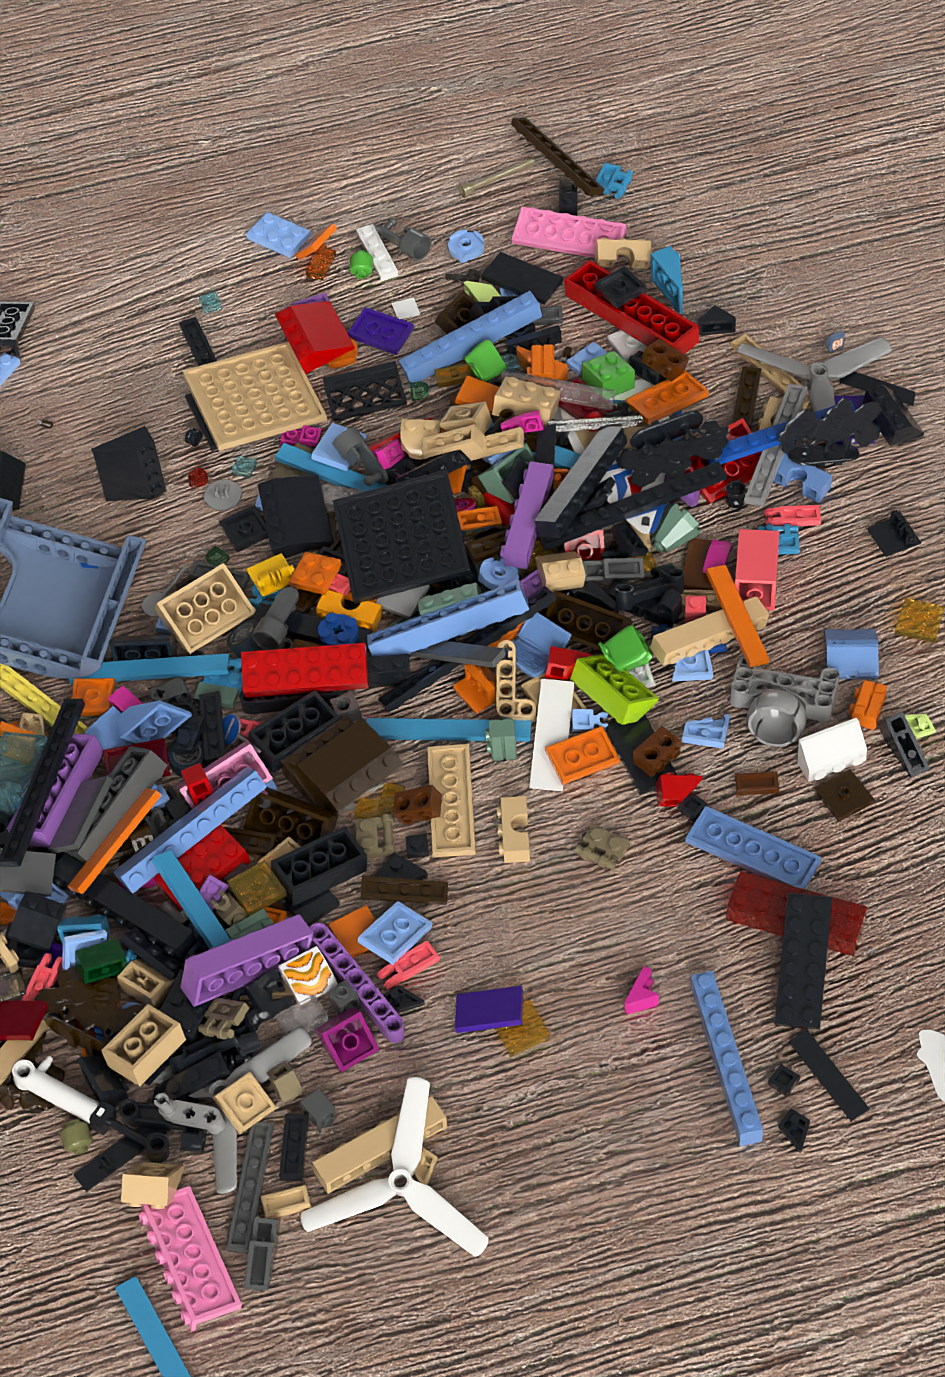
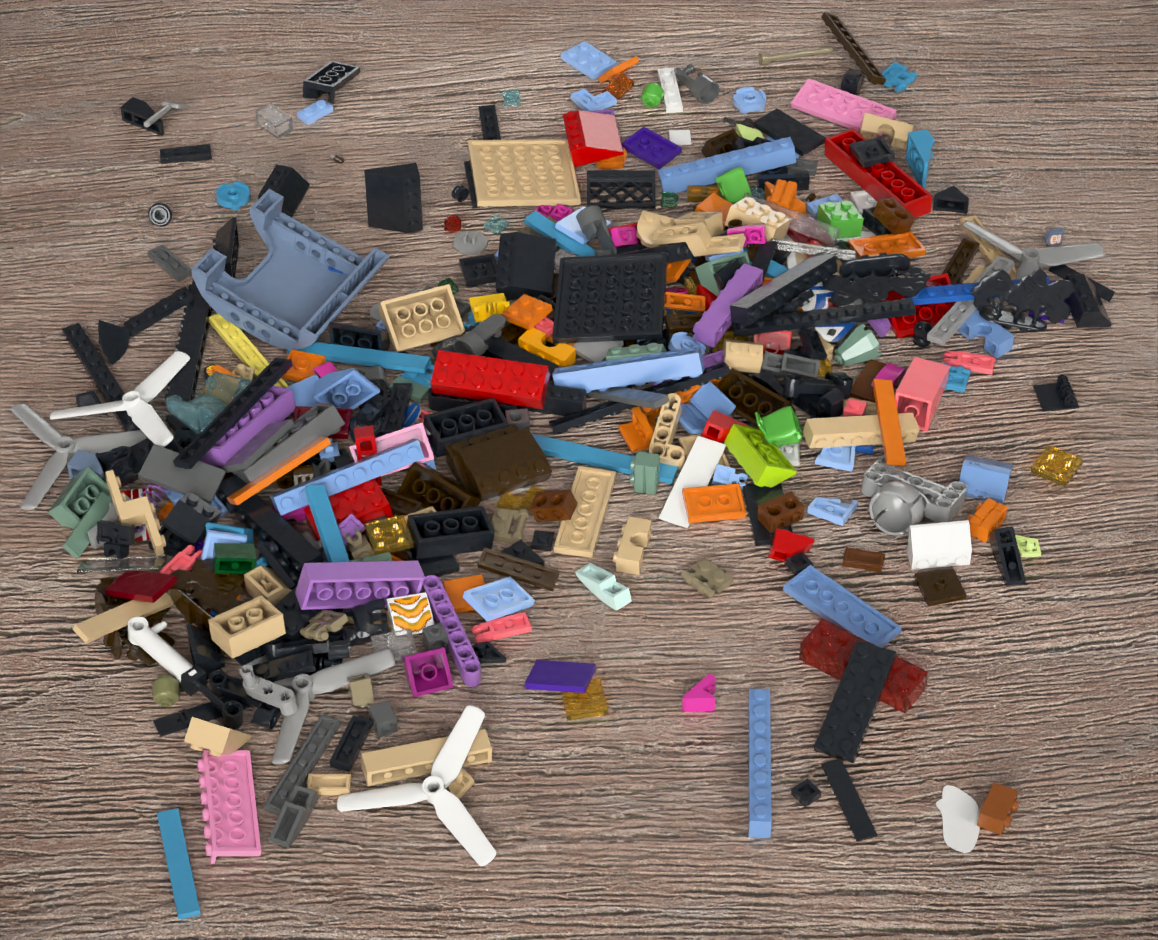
camera: 10 degrees right, 10 degrees down
tan tile [213,1072,277,1134] -> none
blue plate [317,613,359,646] -> none
black piece [778,1109,810,1153] -> none
none -> light blue plate [571,89,617,111]
none -> light aqua slope [575,563,632,611]

